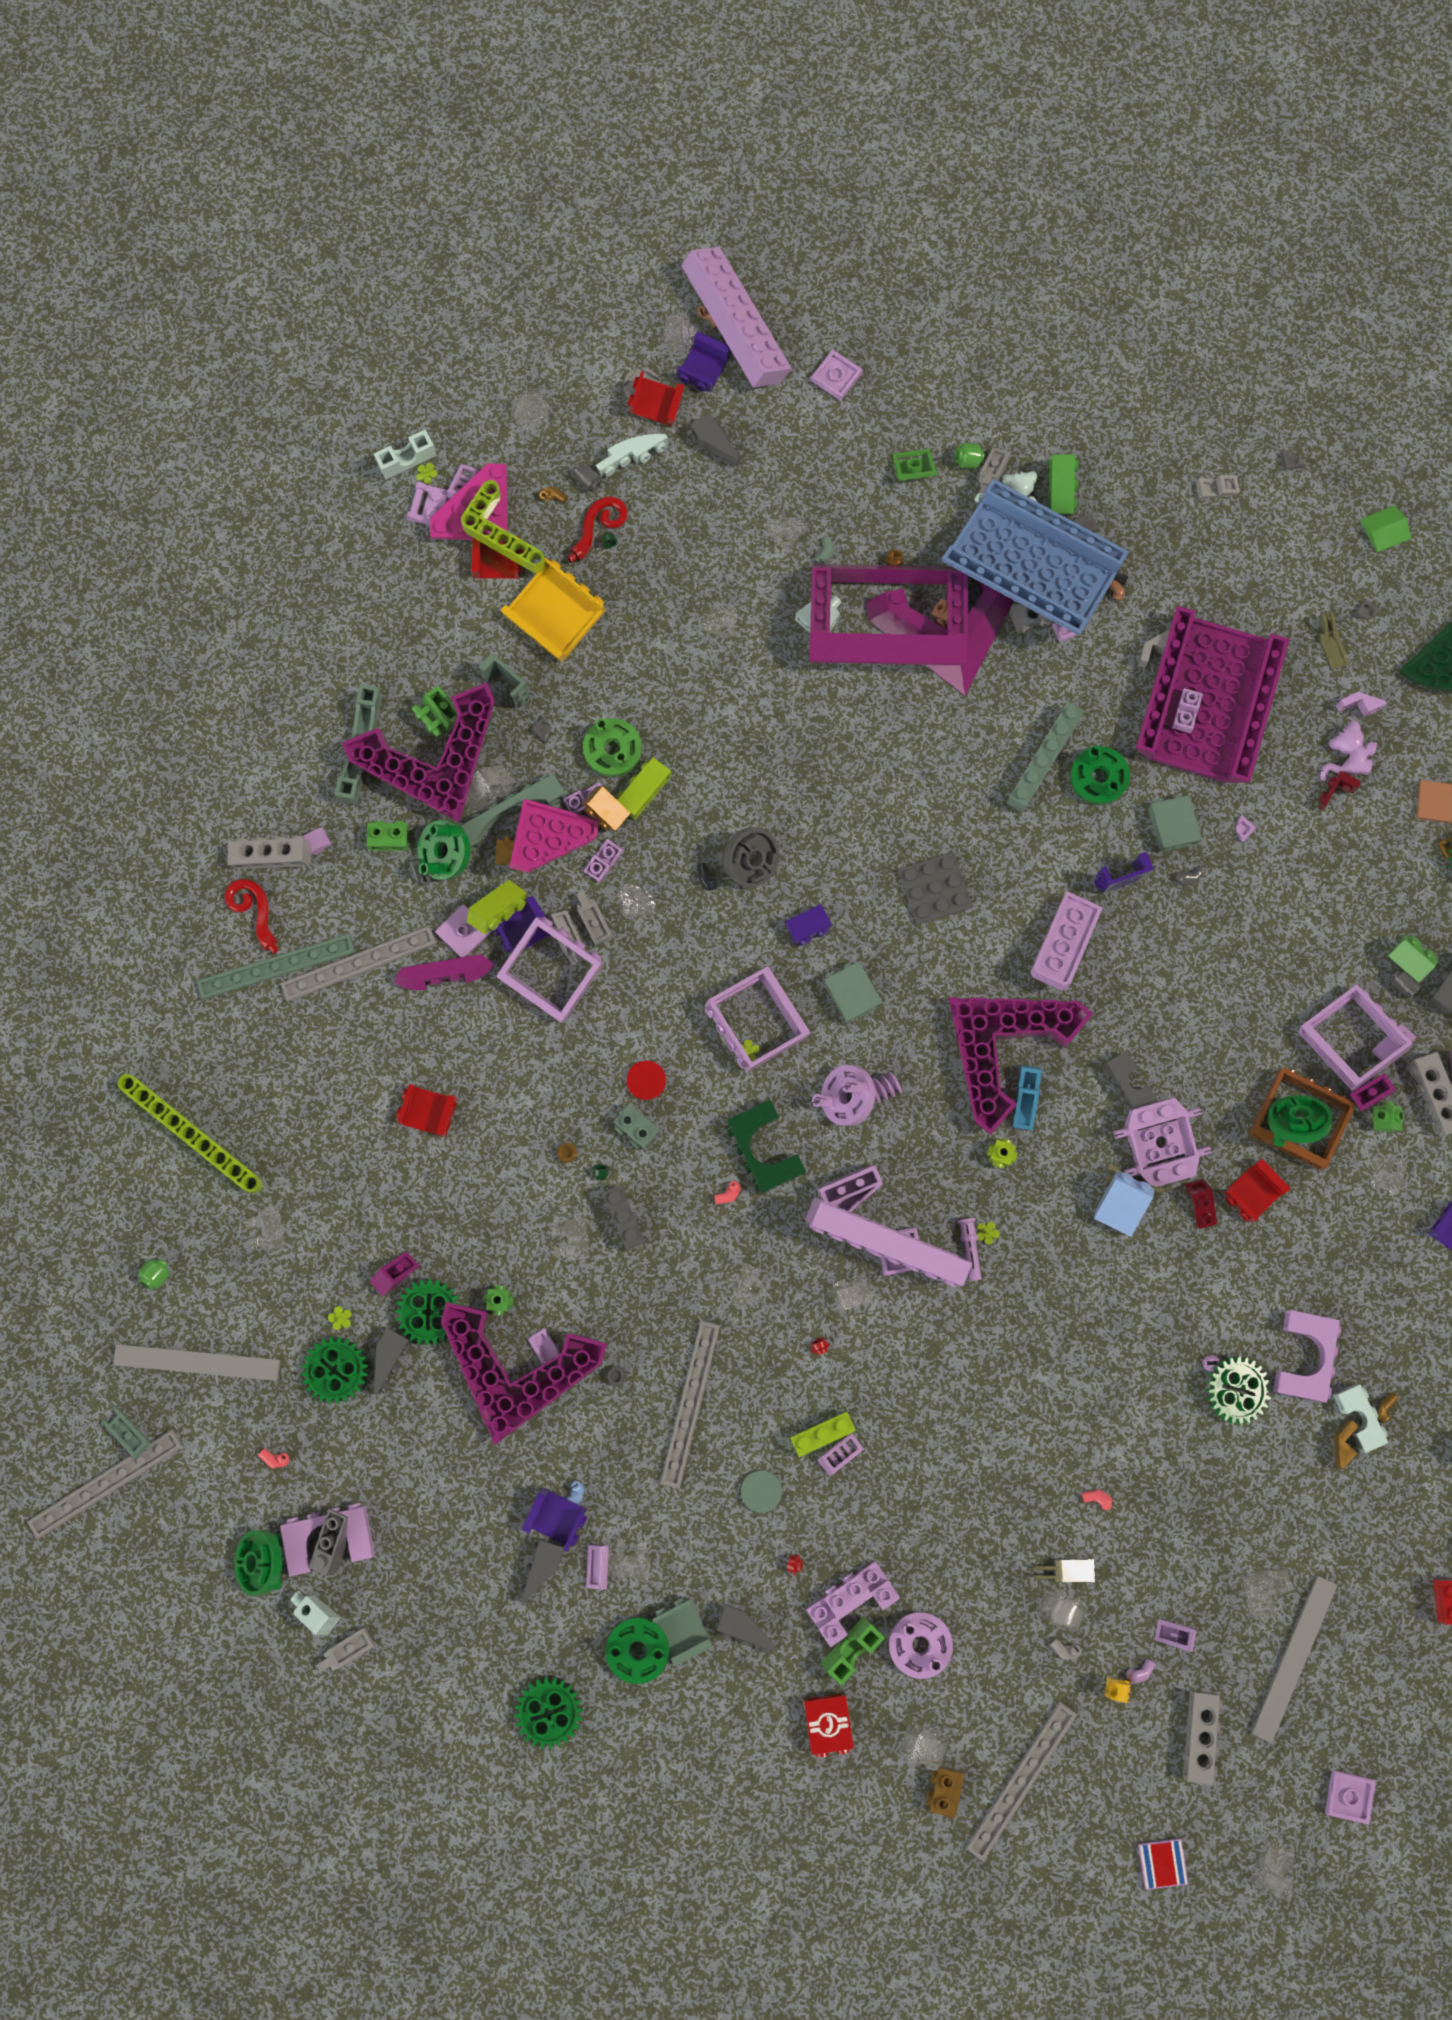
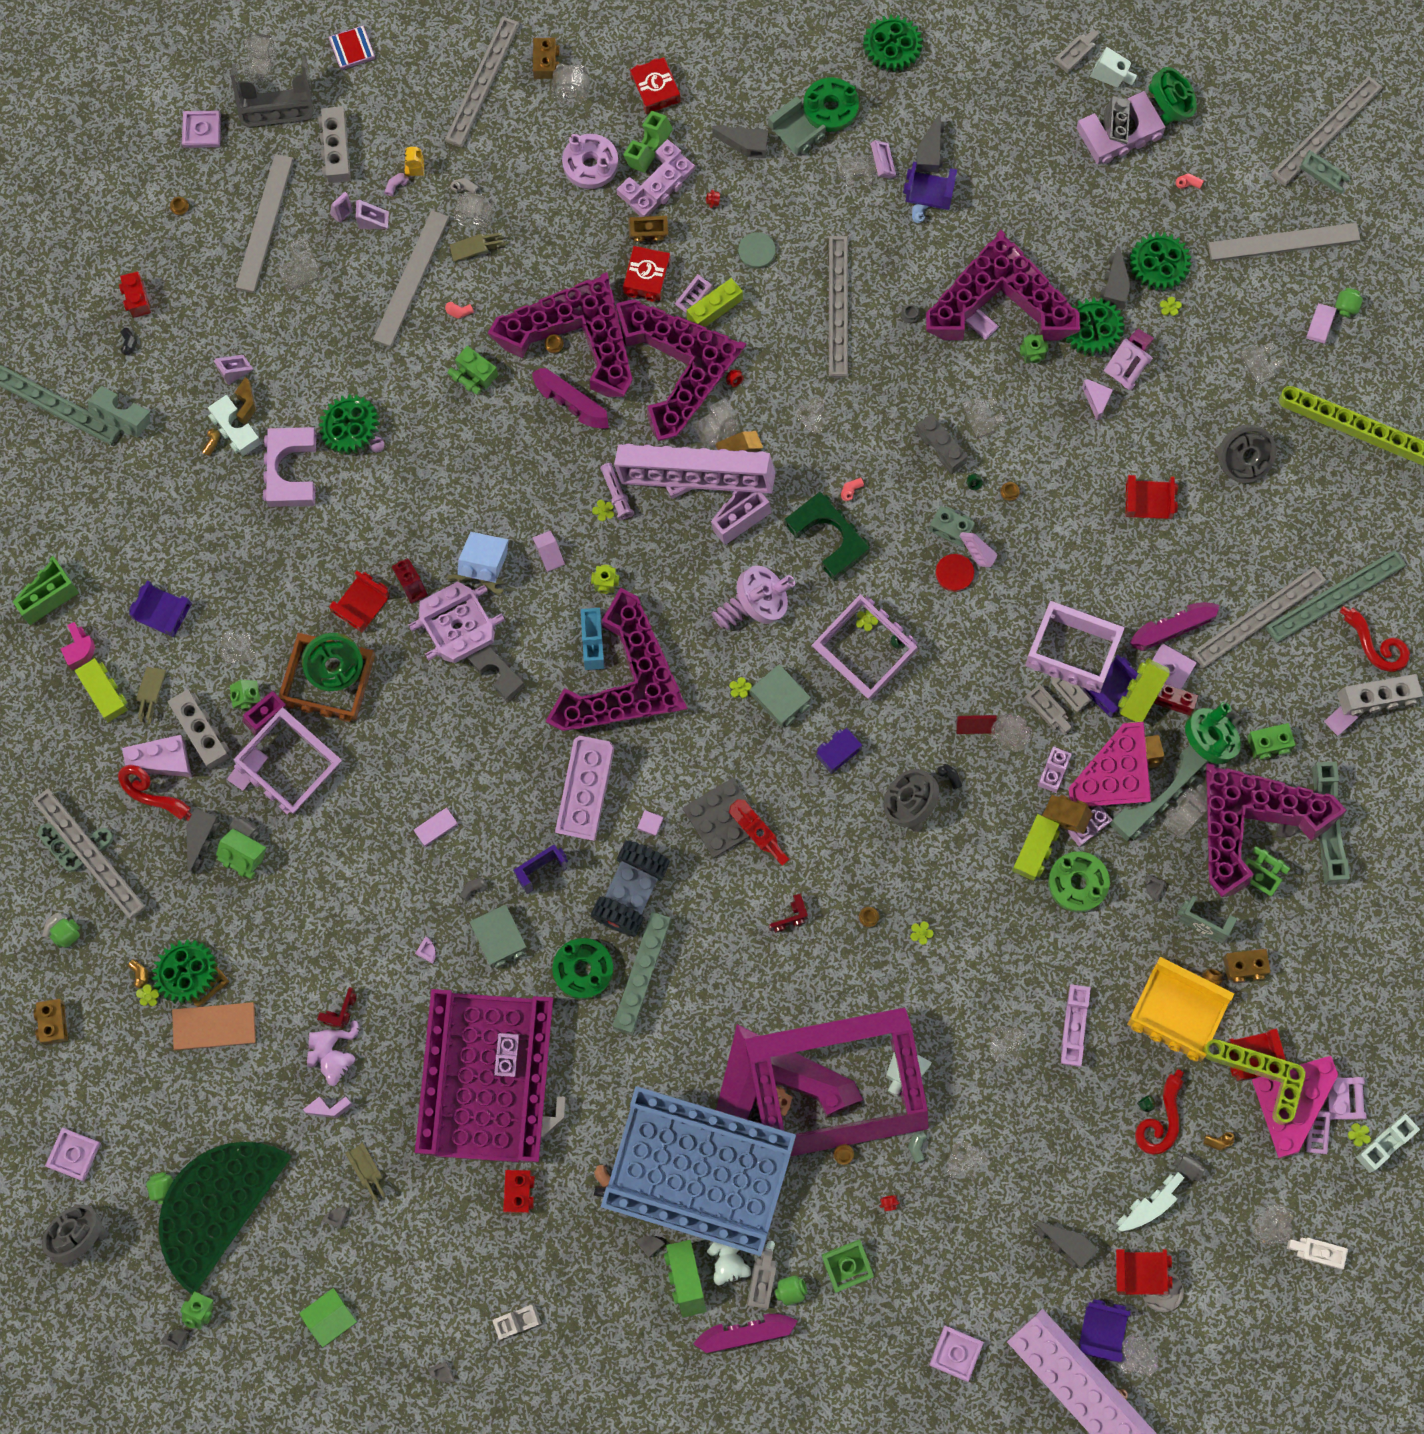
camera: 170 degrees right, 5 degrees down
none -> pearl gold plate [170,197,189,215]
none -> lavender slope [214,355,253,385]
none -> dark grey windscreen [231,55,313,127]
none -> lavender slope [330,192,353,223]
none -> light grey tile [373,210,449,348]
none -> lavender tile [414,807,458,847]
none -> bright green brick [447,346,498,395]
none -> magenta wedge [488,272,633,397]
none -> red brick [503,1170,535,1214]
none -> magenta brick [532,368,609,428]
none -> lavender slope [532,531,565,572]
none -> pearl gold plate [545,334,564,353]
none -> black plate [590,840,670,937]
none -> magenta wedge [616,299,747,441]
none -> red panel [623,246,671,302]
none -> pearl gold brick [628,215,668,242]
none -> lavender tile [637,810,663,836]
none -> magenta brick [693,1314,798,1354]
none -> pearl gold slope [715,431,763,452]
none -> lime plant [729,677,752,699]
none -> red piece [729,799,789,866]
none -> dark red bracket [768,893,808,933]
none -> pearl gold plate [859,907,879,927]
none -> red plate [879,1195,899,1211]
none -> lime plant [910,921,933,945]
none -> dark red slope [956,715,997,734]
none -> lavender slope [960,532,997,567]
none -> lavender slope [1061,984,1091,1067]
none -> lavender slope [1082,379,1112,420]
none -> lavender plate [1104,339,1153,390]
none -> dark red bracket [1154,684,1198,716]
none -> pearl gold plate [1202,968,1222,985]
none -> dark grey piece [1215,424,1277,483]
none -> pearl gold brick [1223,949,1271,983]
none -> white hinge [1287,1238,1348,1270]
none -> lavender slope [1306,303,1337,343]

